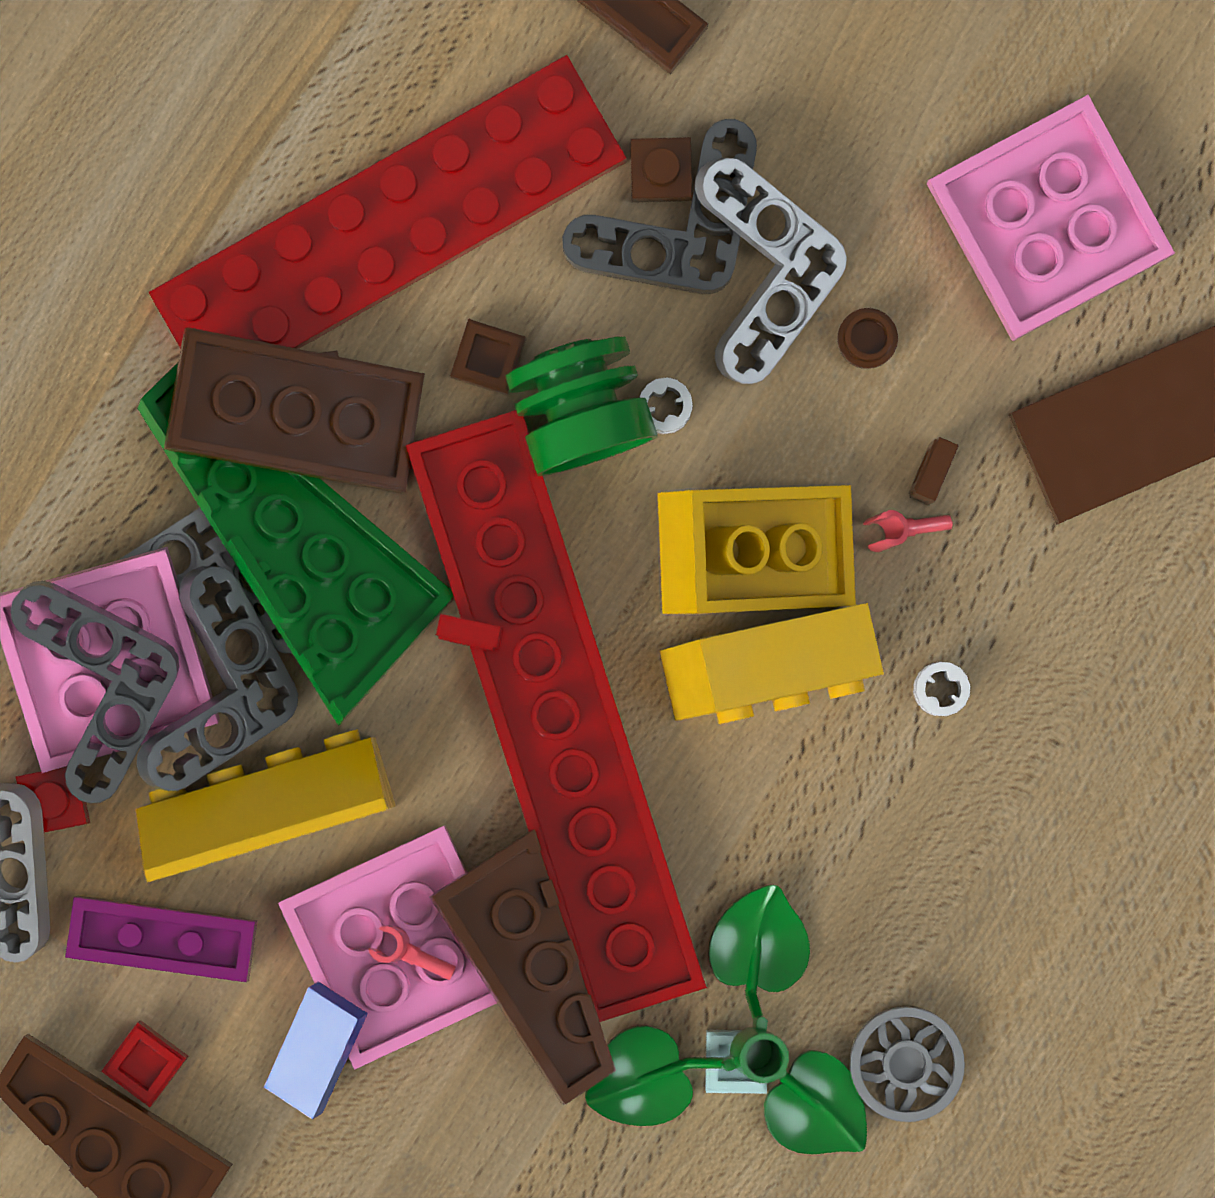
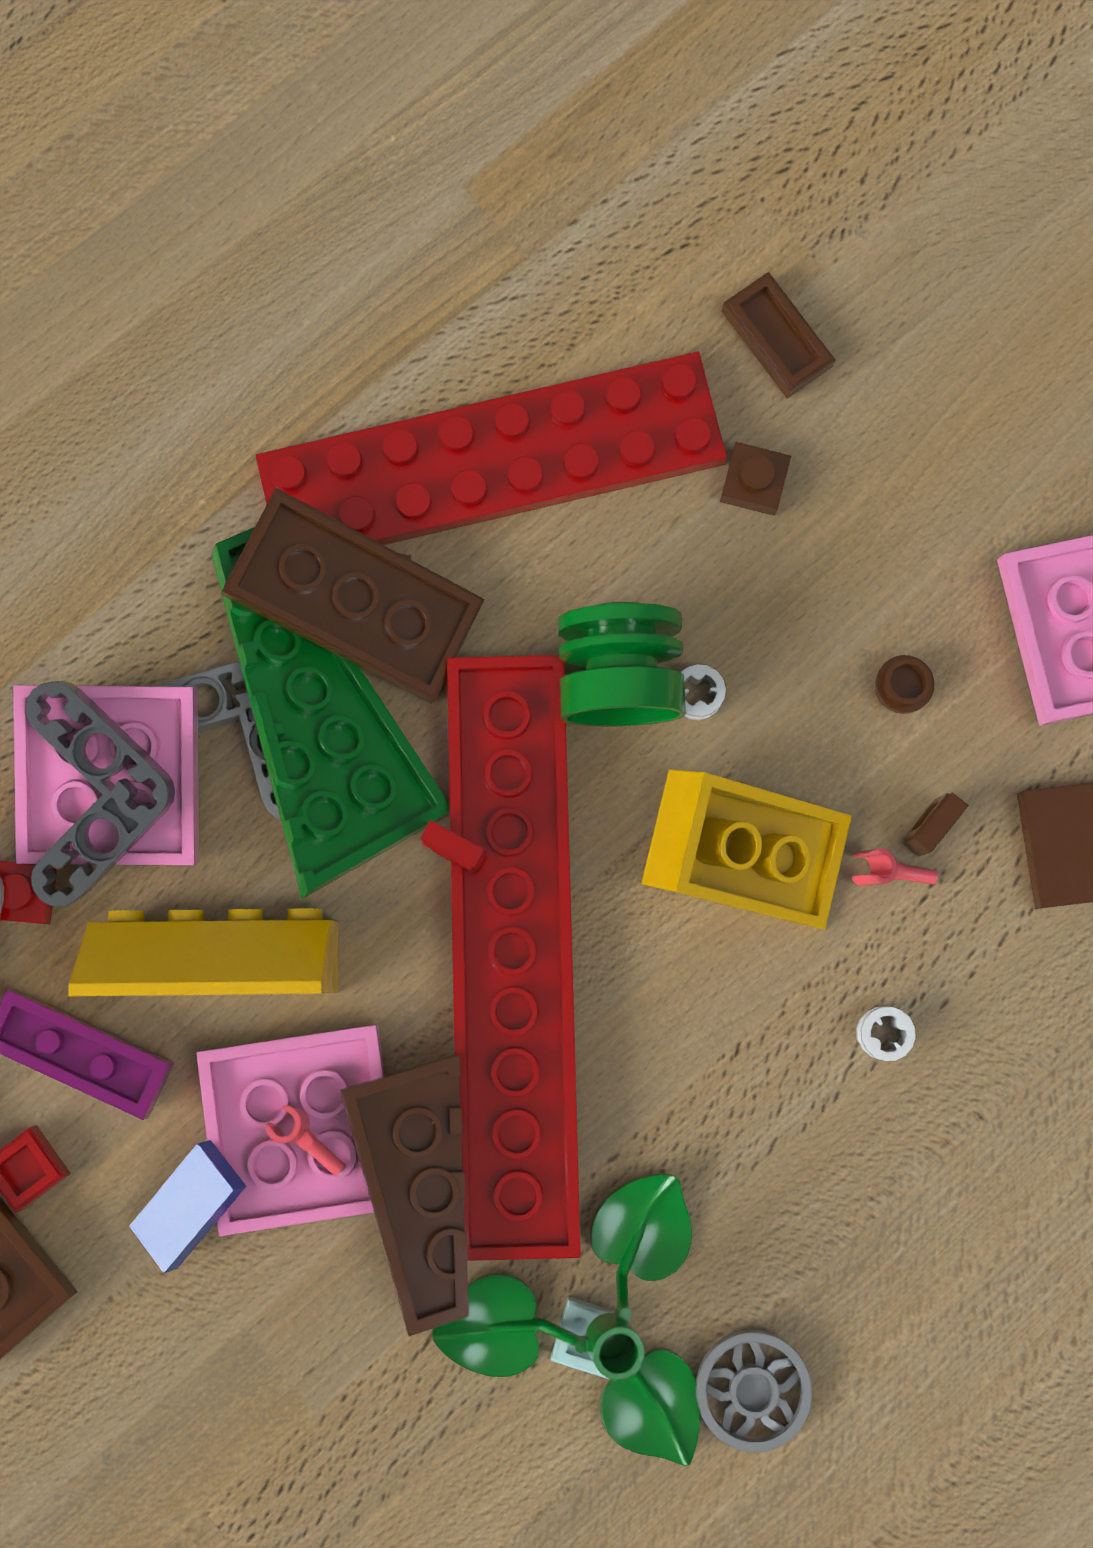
camera: 20 degrees right, 5 degrees down
dark grey beam [137,566,298,791] -> none
reddish brown tile [450,319,526,396] -> none
dark grey beam [563,119,757,294] -> none
yellow wedge [659,603,884,724] -> none
light grey beam [695,158,847,384] -> none

